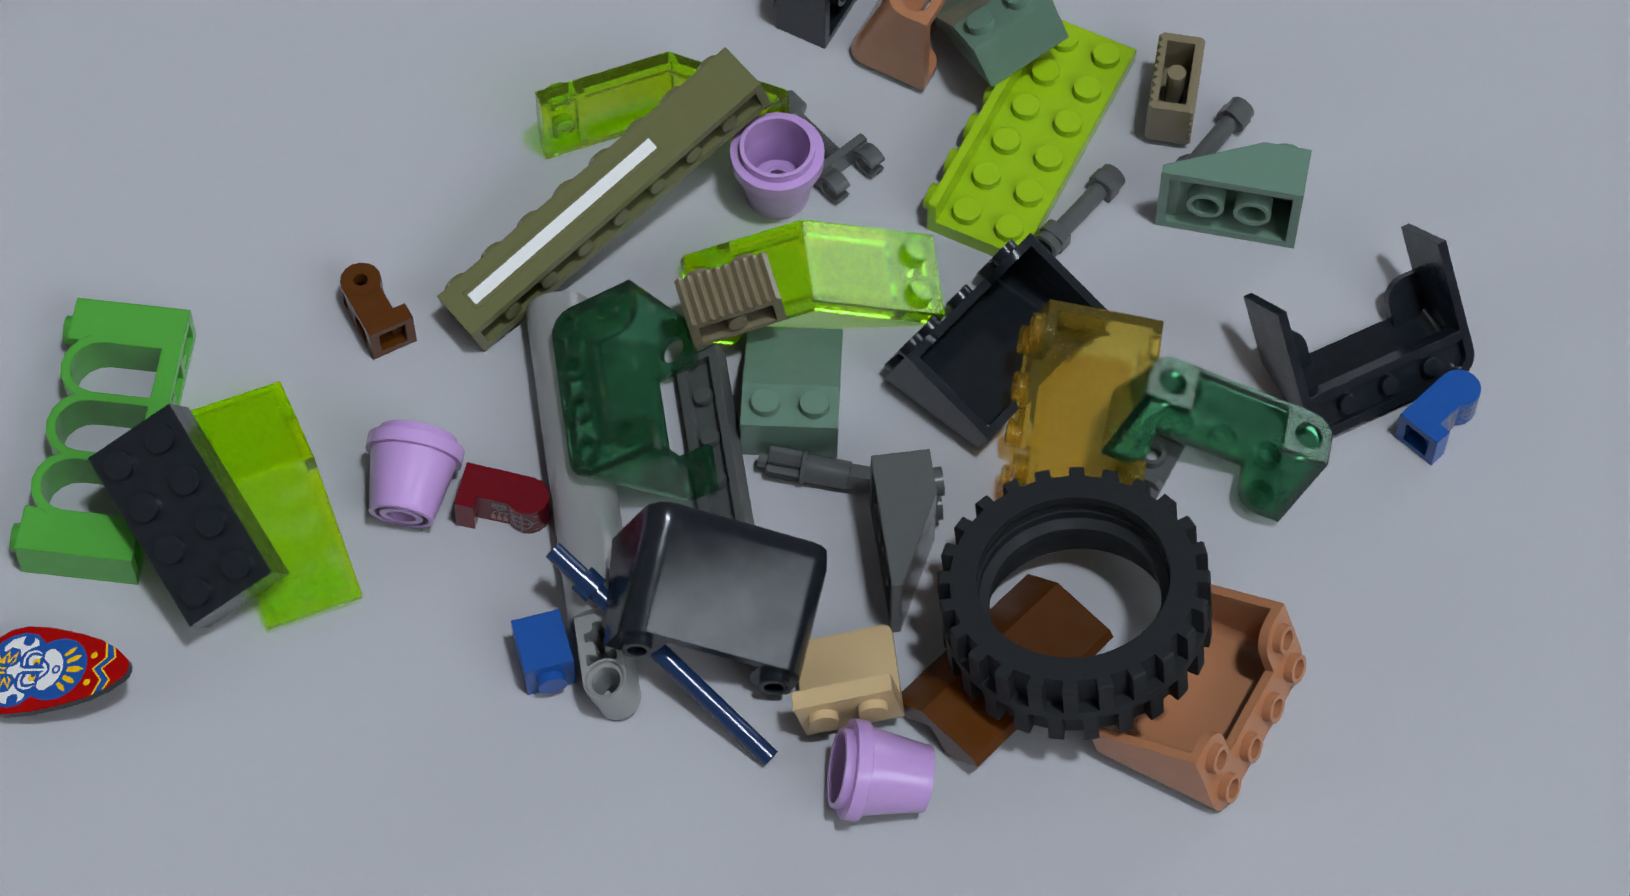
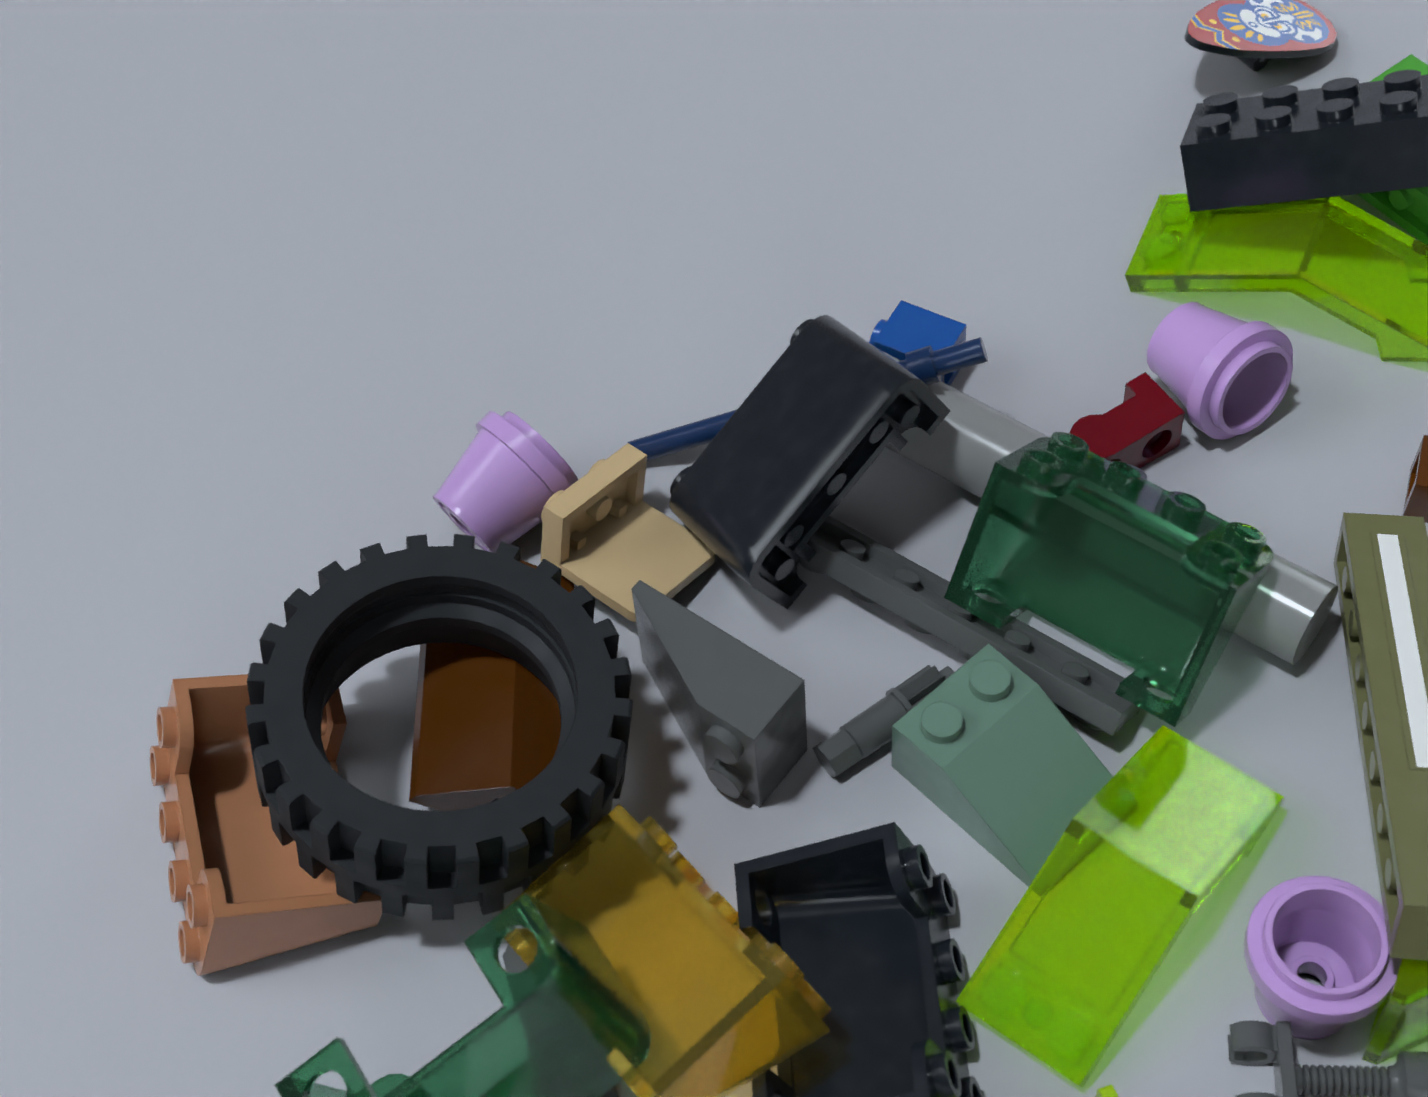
camera: 140 degrees right, 5 degrees down
dark tan brick [674,252,787,348] -> none

